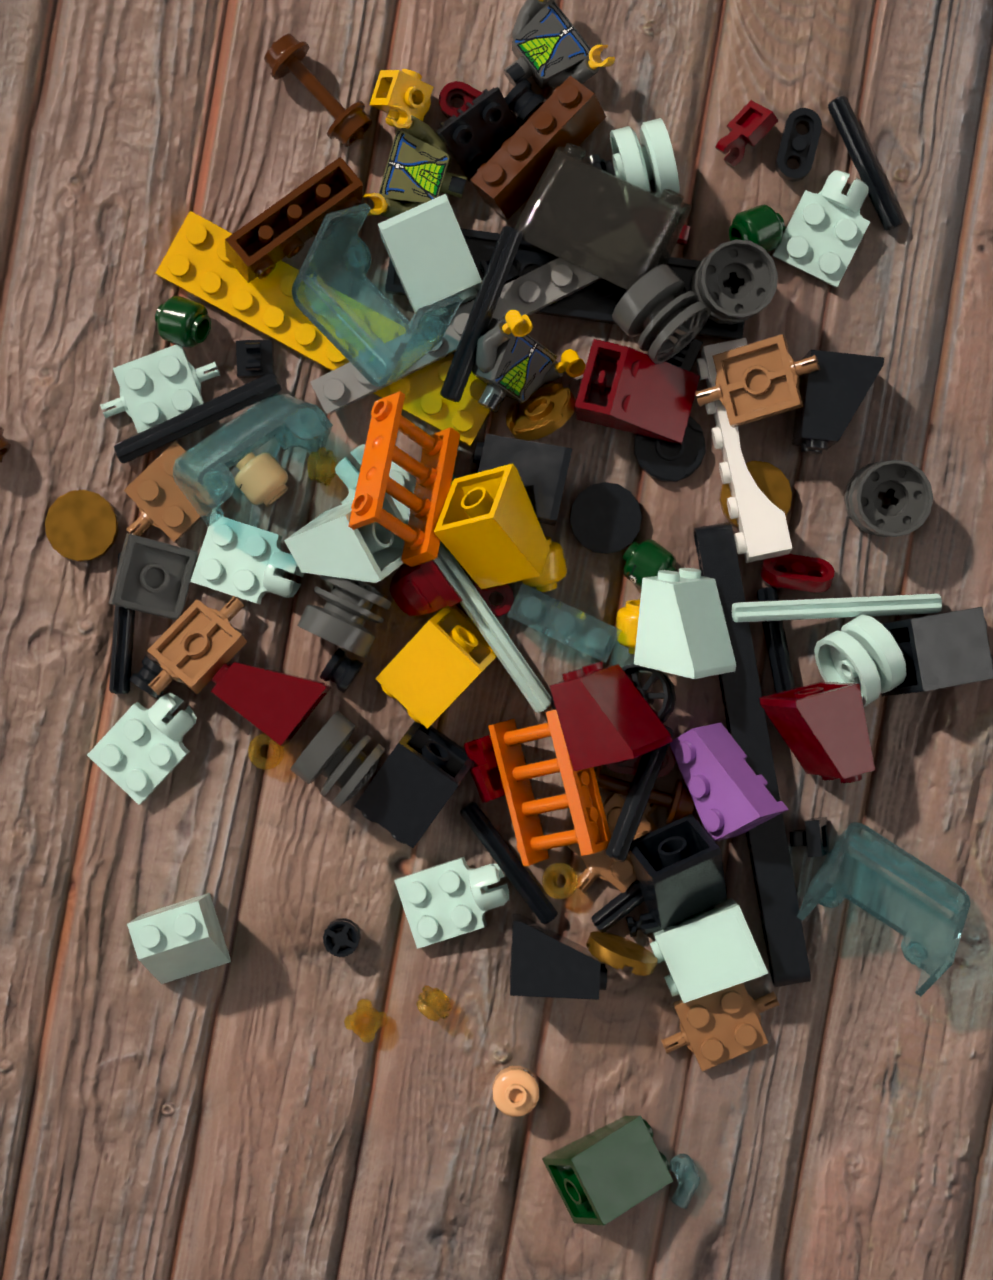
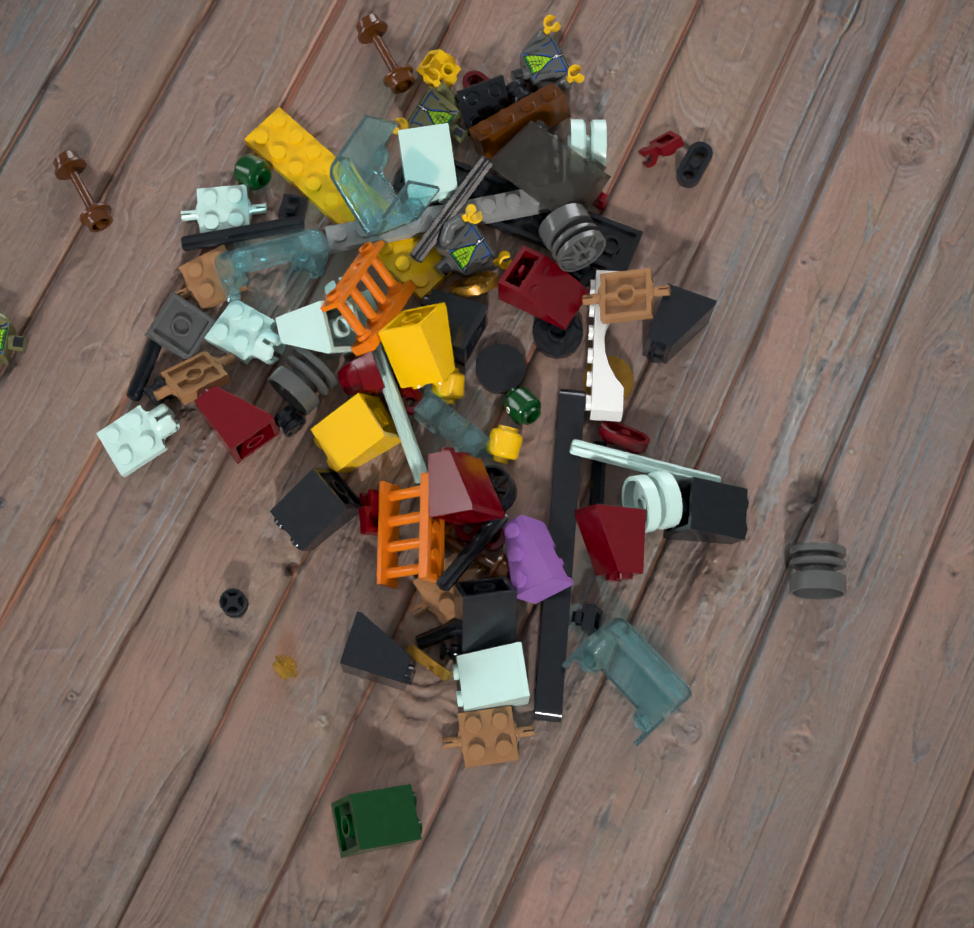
camera: 15 degrees right, 15 degrees down
pearl gold tile [45,490,119,562] -> none
light aqua slope [127,893,231,984] -> none
reddish brown brick [225,157,363,283] -> none
light nougat head [235,452,288,507] -> none
clear yellow plate [248,733,285,770] -> none
dark grey wheel [290,711,386,808] -> none
clear yellow plate [308,447,337,486] -> none
clear yellow plate [344,999,388,1043] -> none
light aqua plate [394,857,509,949] -> none
black axle [460,802,558,925] -> none
light nougat head [492,1066,539,1117] -> none
clear yellow plate [542,863,578,899] -> none
light aqua slope [634,568,736,679] -> none
clear light blue arm [670,1153,701,1209] -> none
dark grey wheel [691,239,778,325] -> none
dark green head [729,204,785,252] -> none
light aqua plate [773,170,870,288] -> none
black axle [828,96,903,231] -> none
dark grey wheel [844,459,933,537] -> none

